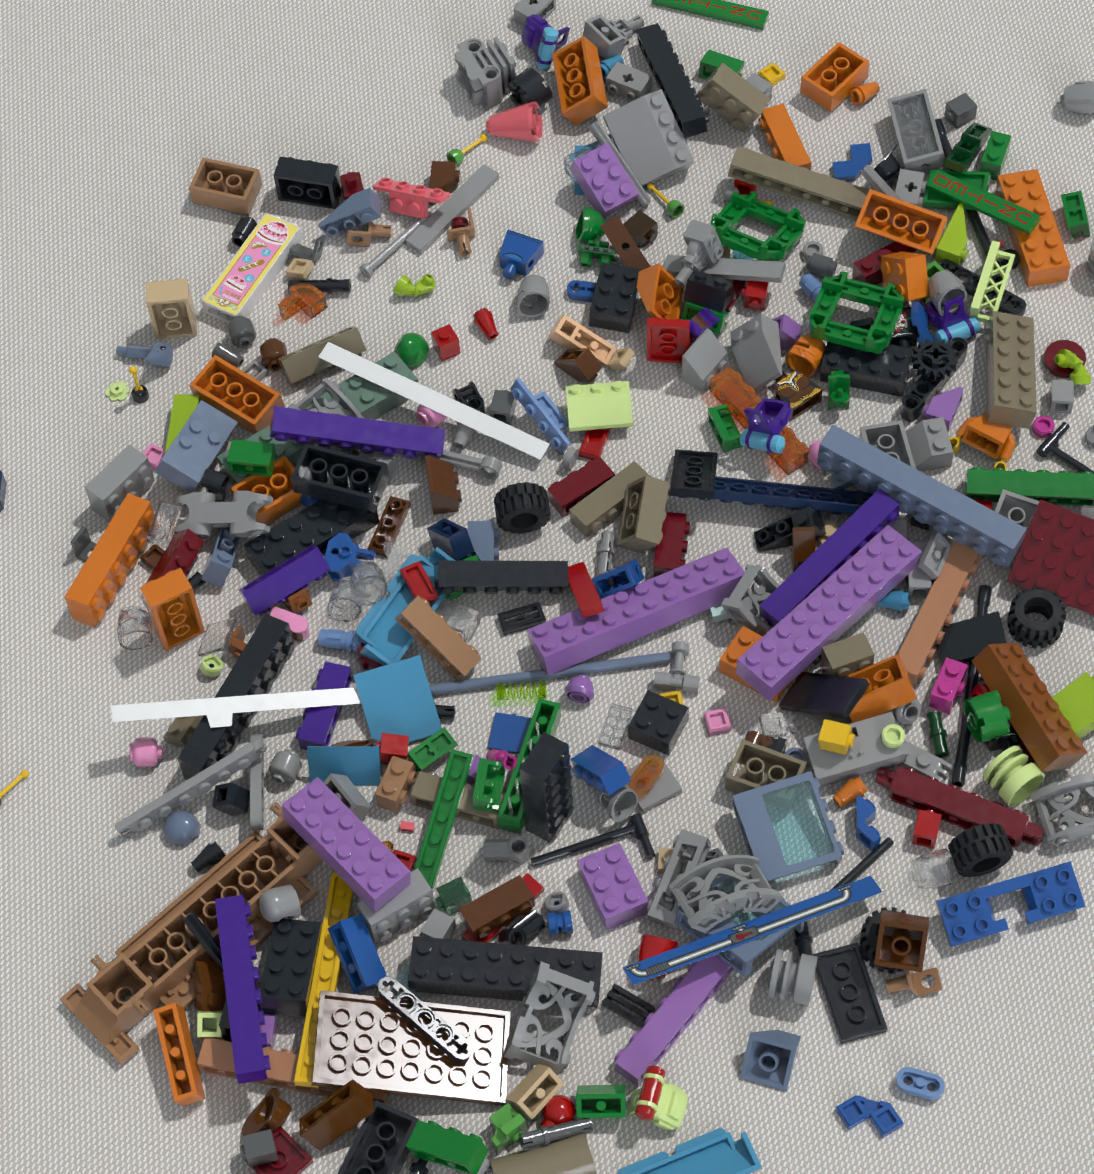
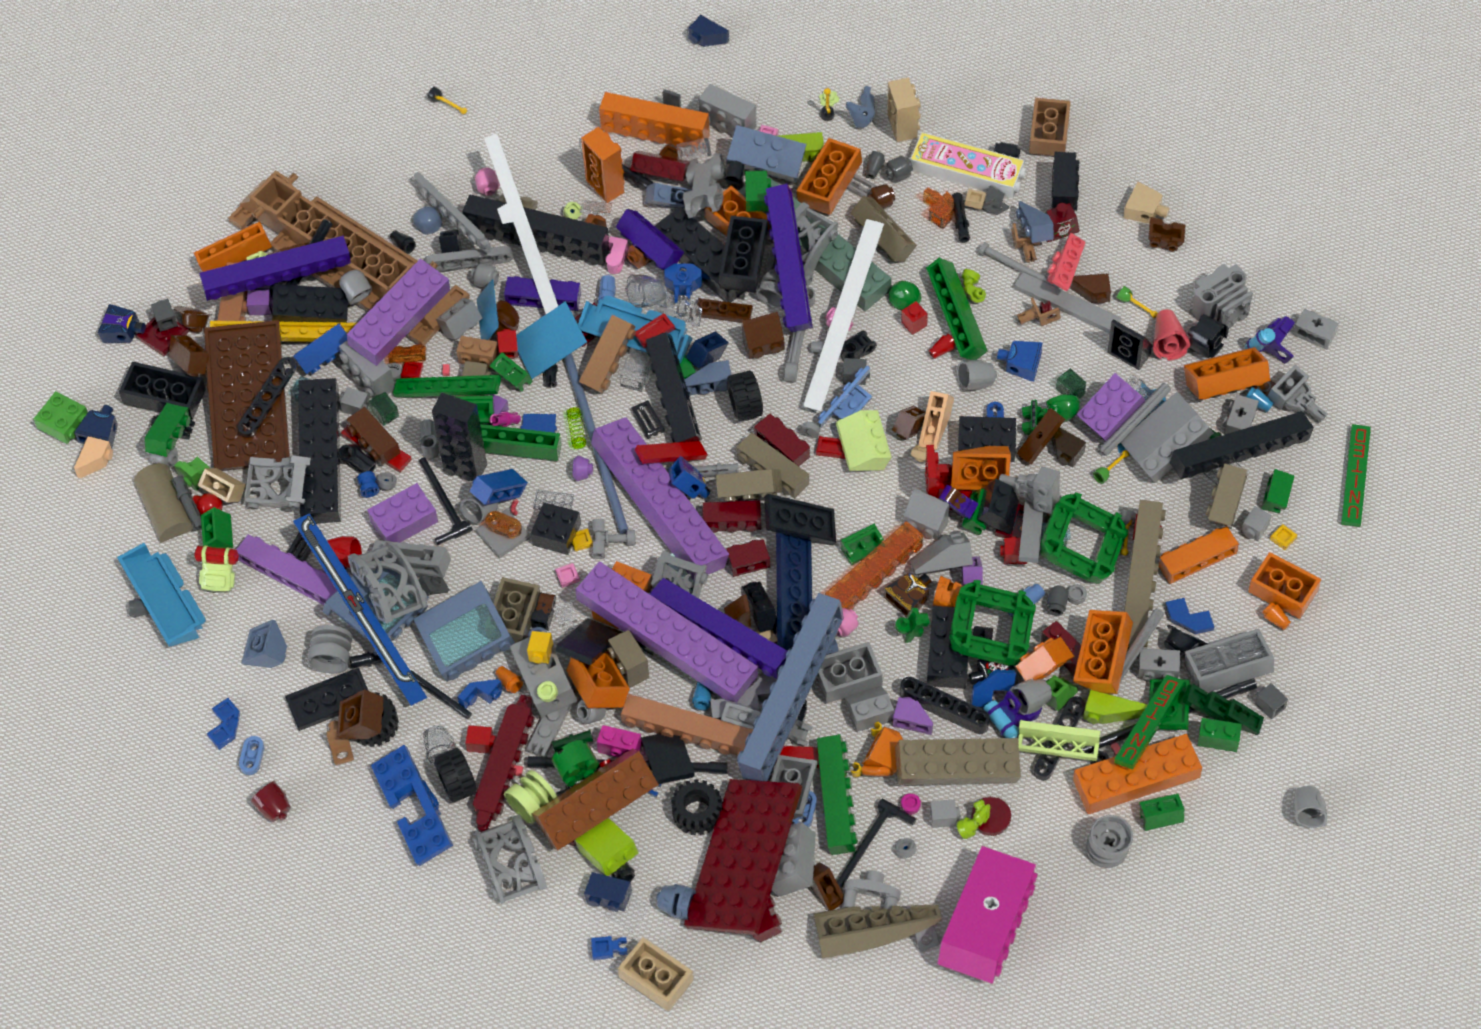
camera: 80 degrees right, 0 degrees up
dark purple piece [740,398,793,454] -> none
black gear [911,338,959,381] -> none
none -> dark red helmet [251,780,291,822]
none -> dark red brick [726,539,770,577]
none -> green brick [926,258,988,360]
none -> clear green brick [1056,368,1086,399]
none -> black slope [1107,319,1152,370]
none -> tan torso [1123,182,1170,224]
none -> reddish brown cylinder [1148,217,1186,252]

